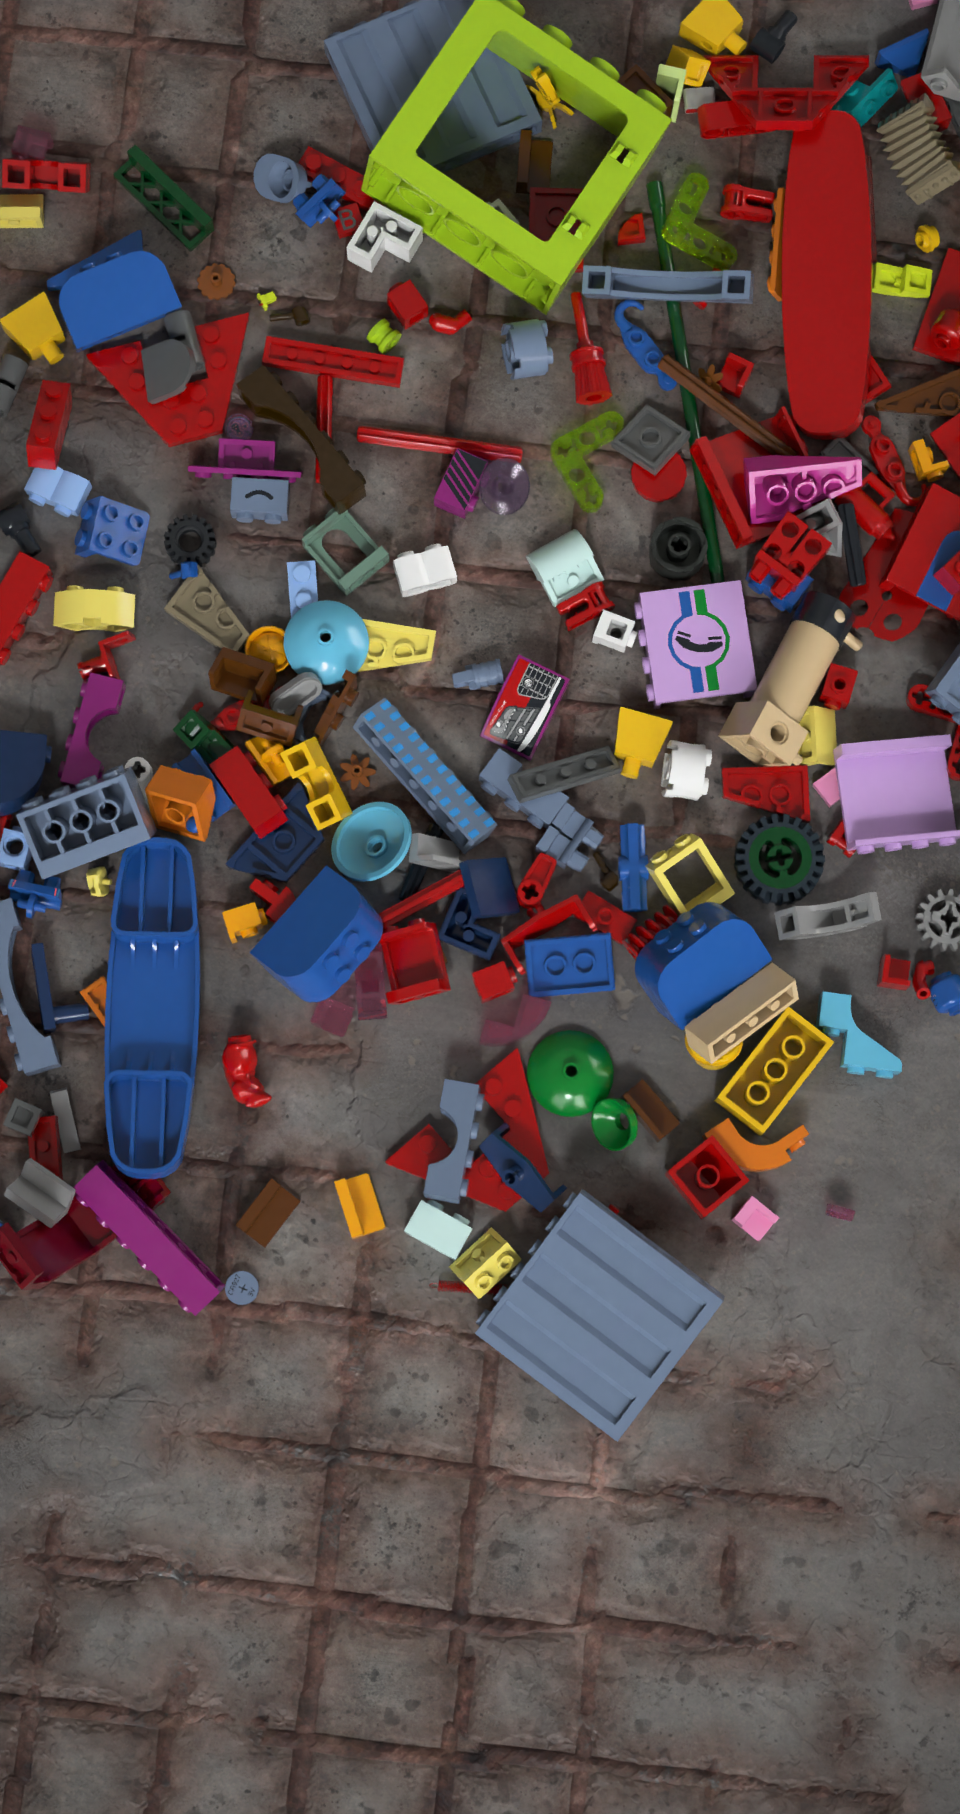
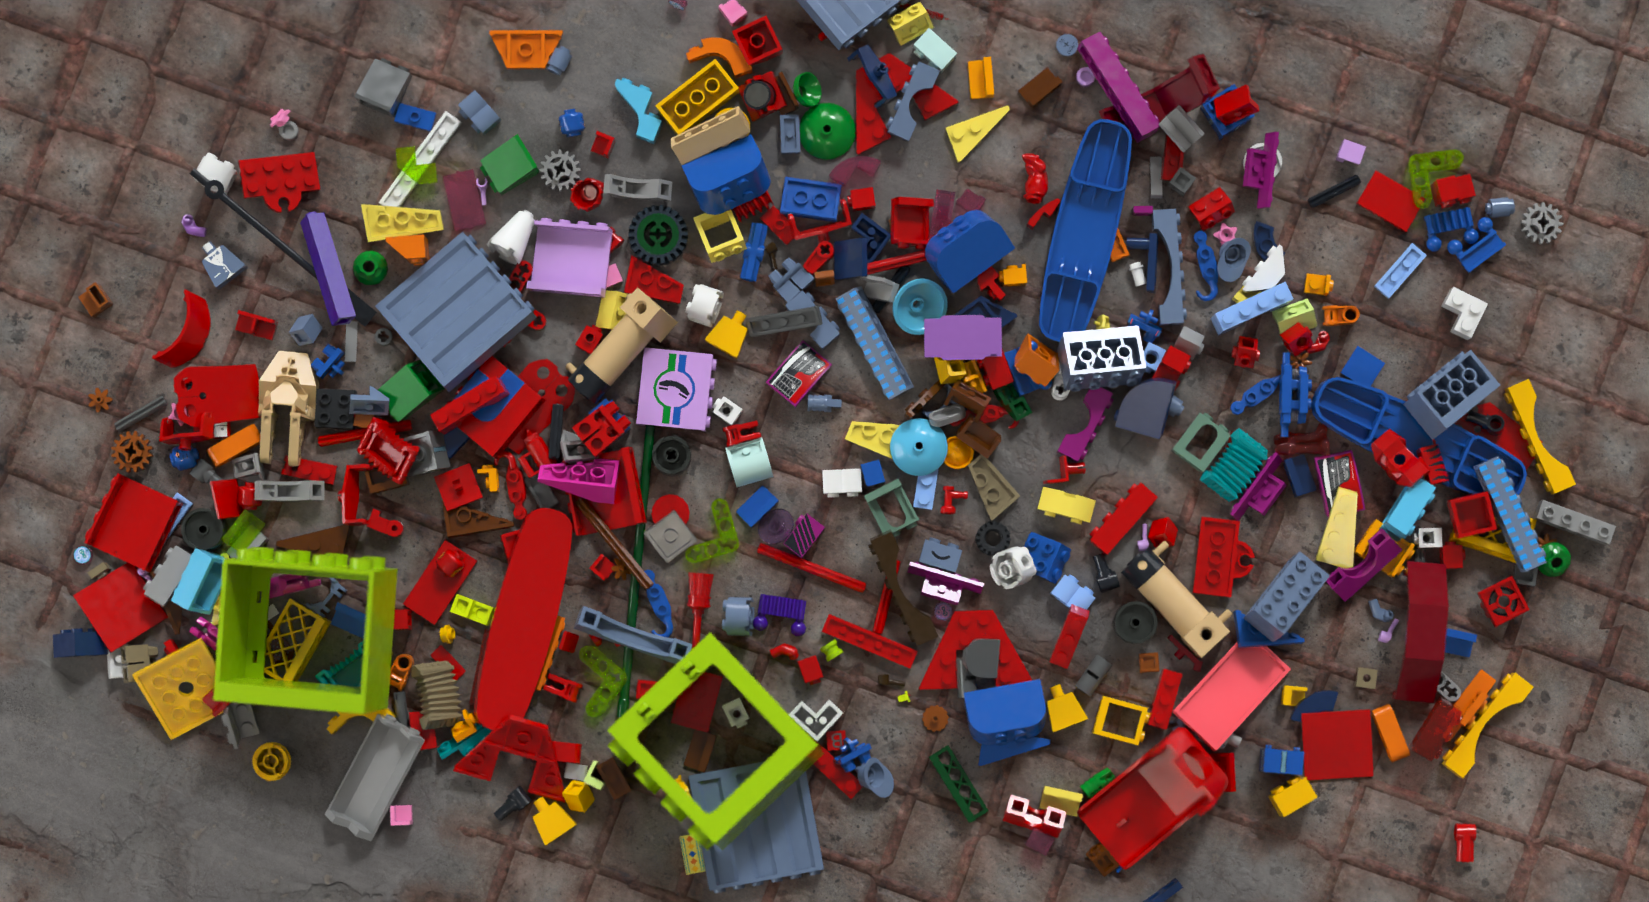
camera: 160 degrees left, 5 degrees up
blue hand [169,561,198,579] -> none
dark orange plant [340,754,376,791] -> none
blue slope [875,28,930,77] -> none
red arm [912,960,935,1000] -> none
none -> red sticker [431,645,466,680]
none -> light orange bracket [451,709,477,743]
none -> red slope [559,631,579,653]
none -> red hair [570,178,604,212]
none -> blue panel [736,486,779,528]
none -> piece [738,71,788,122]
none -> dark purple gear [753,594,806,637]
none -> sand blue plate [780,114,800,154]
none -> dark orange tile [814,270,835,287]
none -> blue panel [860,460,885,487]
none -> medium lavender piece [924,315,1002,360]
none -> red piece [940,486,968,514]
none -> light yellow wing [946,105,1010,163]
none -> white brick [990,546,1036,589]
none -> red slope [1026,198,1061,230]
none -> lavender tile [1076,67,1095,87]
none -> white pin [1129,262,1147,287]
none -> magenta tile [1132,206,1153,216]

